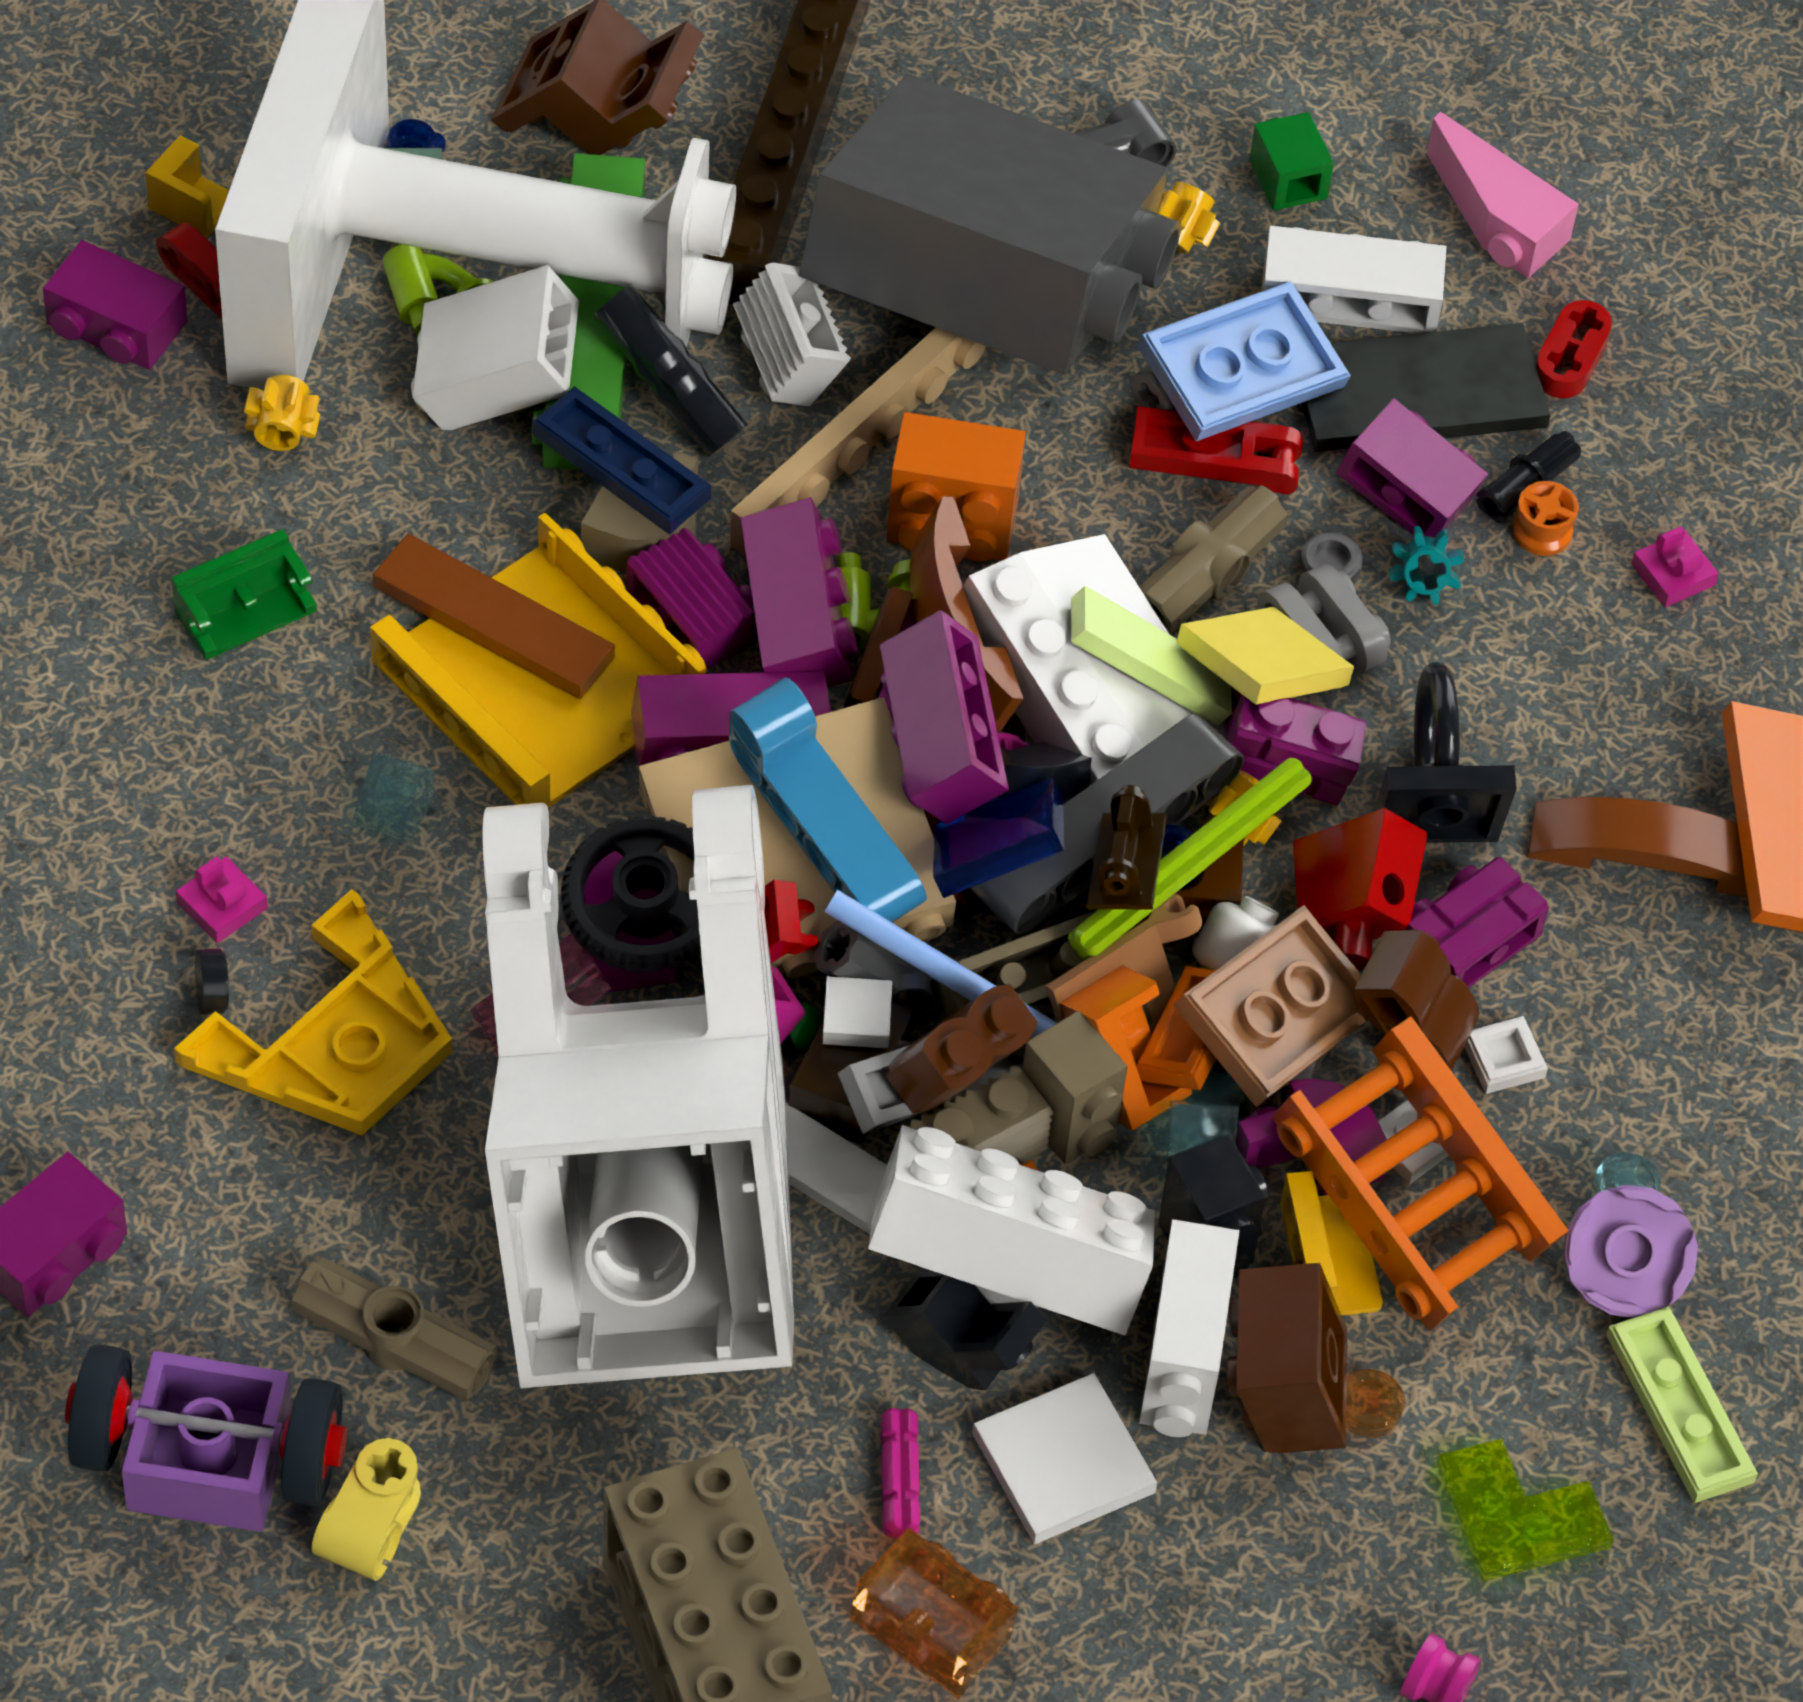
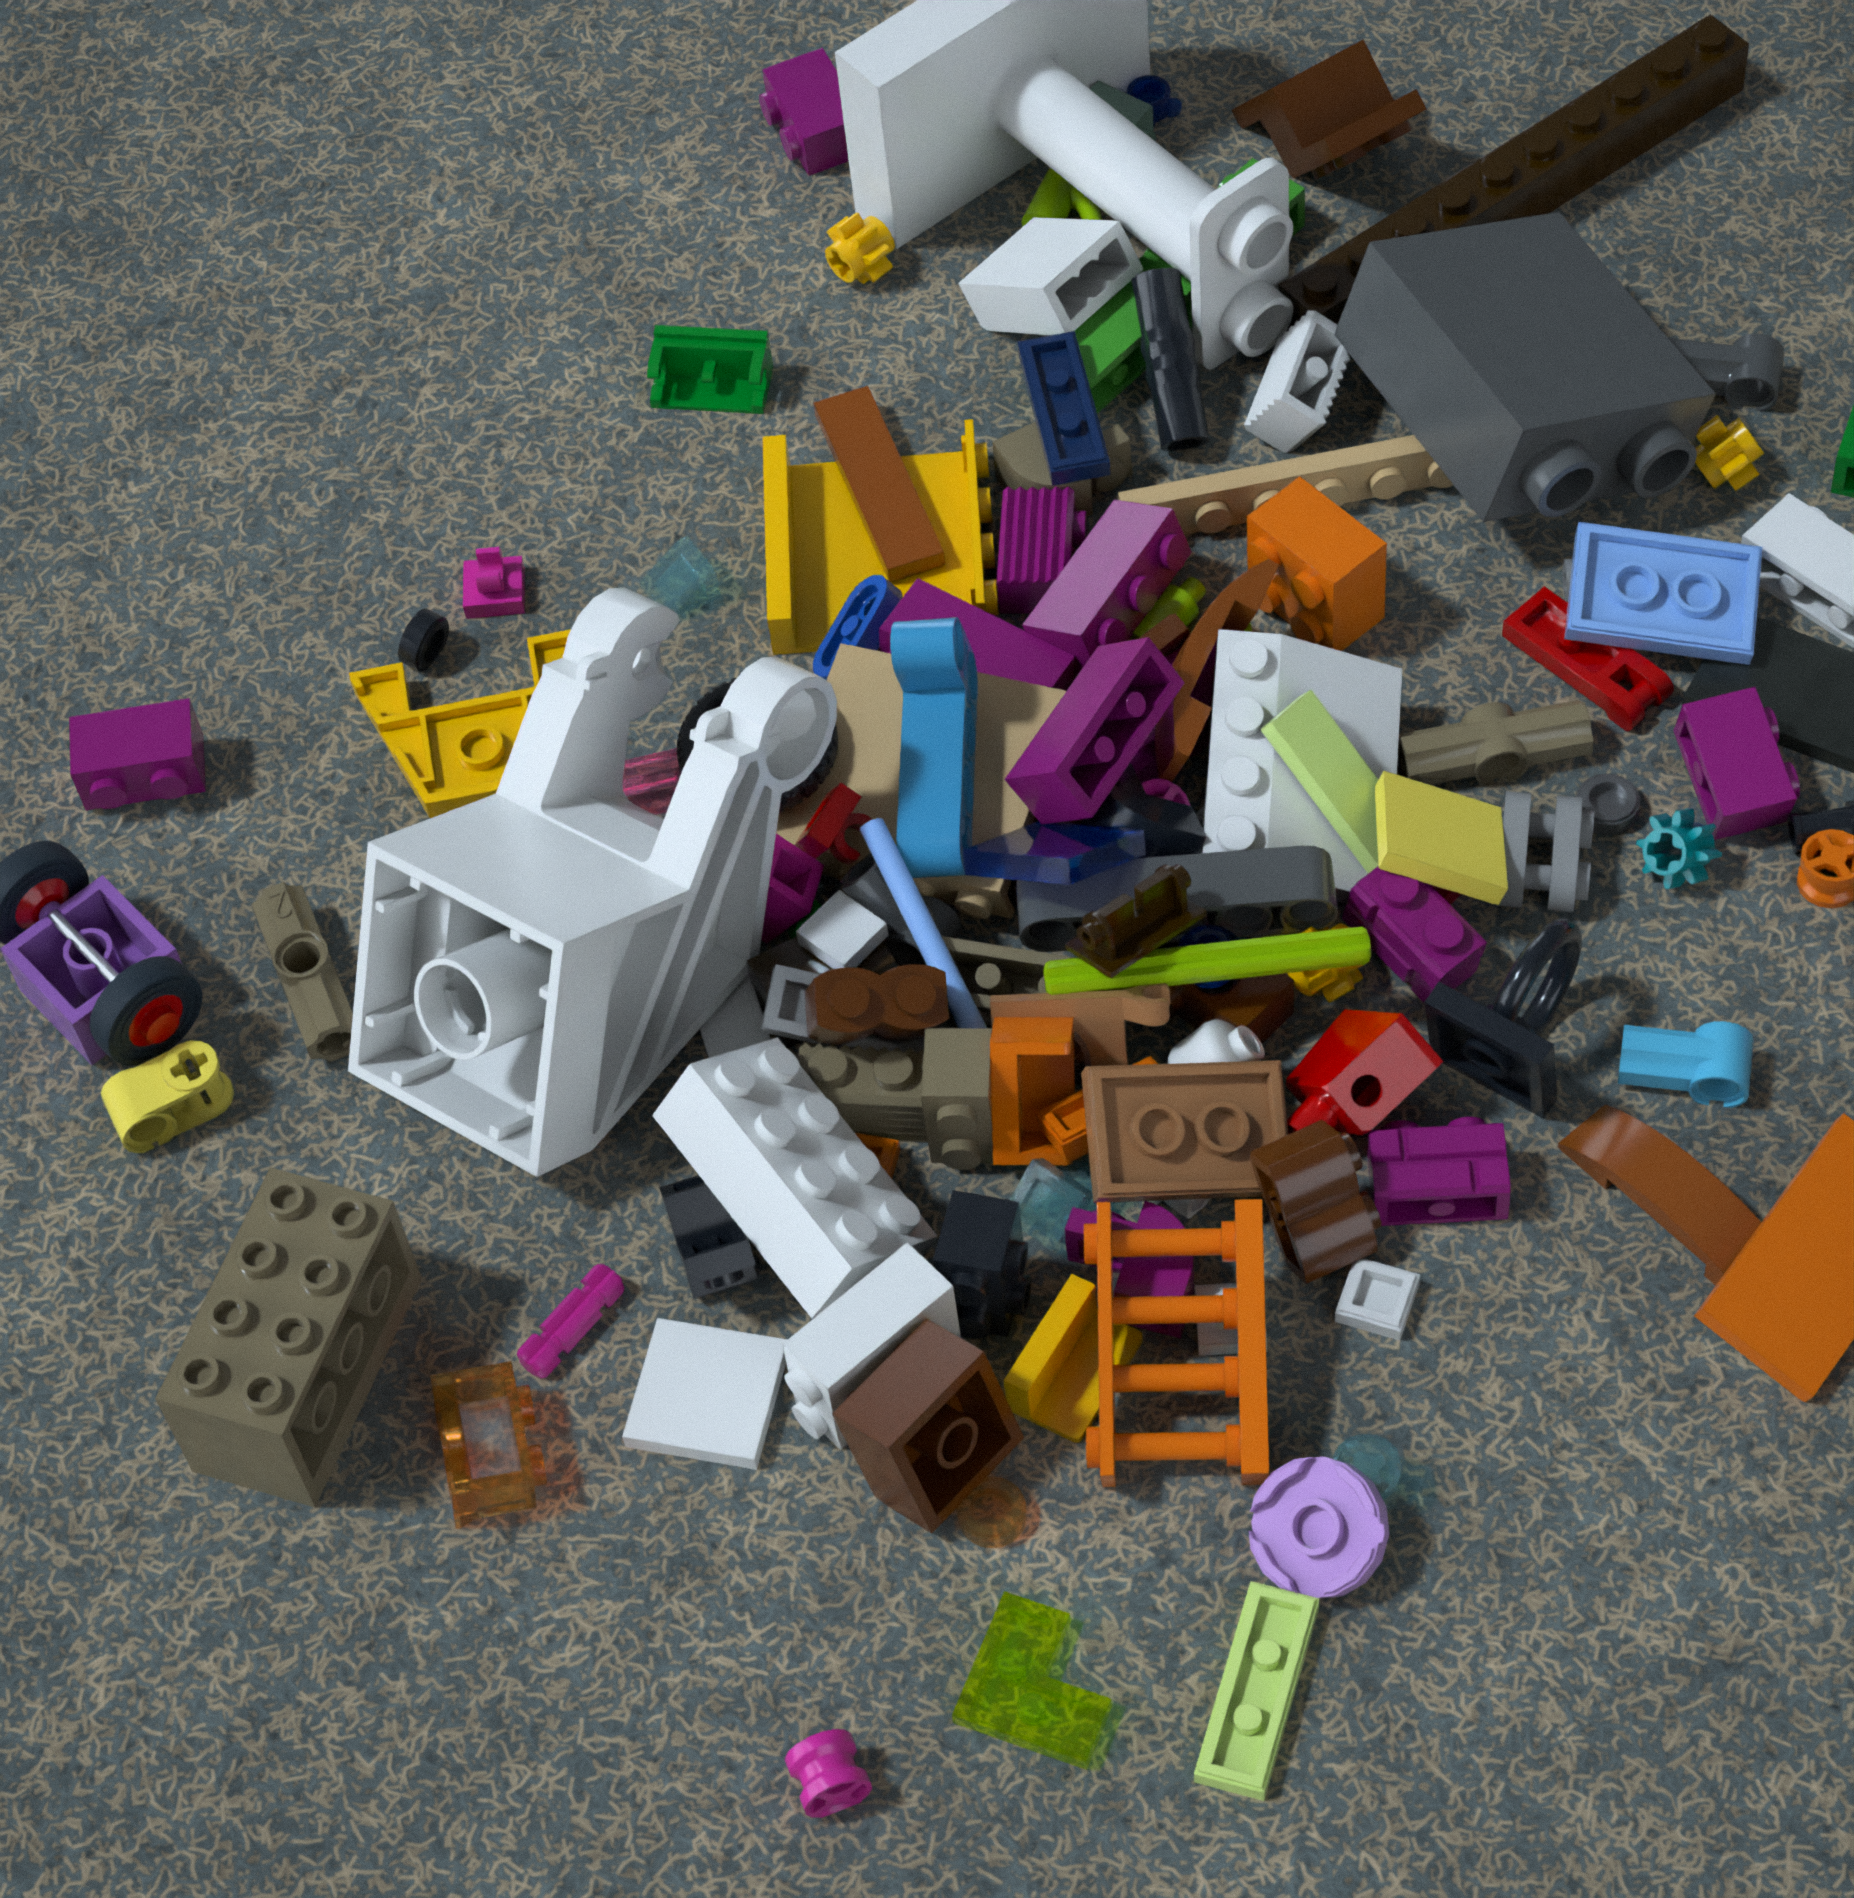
camera: 50 degrees right, 0 degrees up
none -> blue plate [813,575,903,680]
none -> medium azure piece [1618,1021,1754,1108]

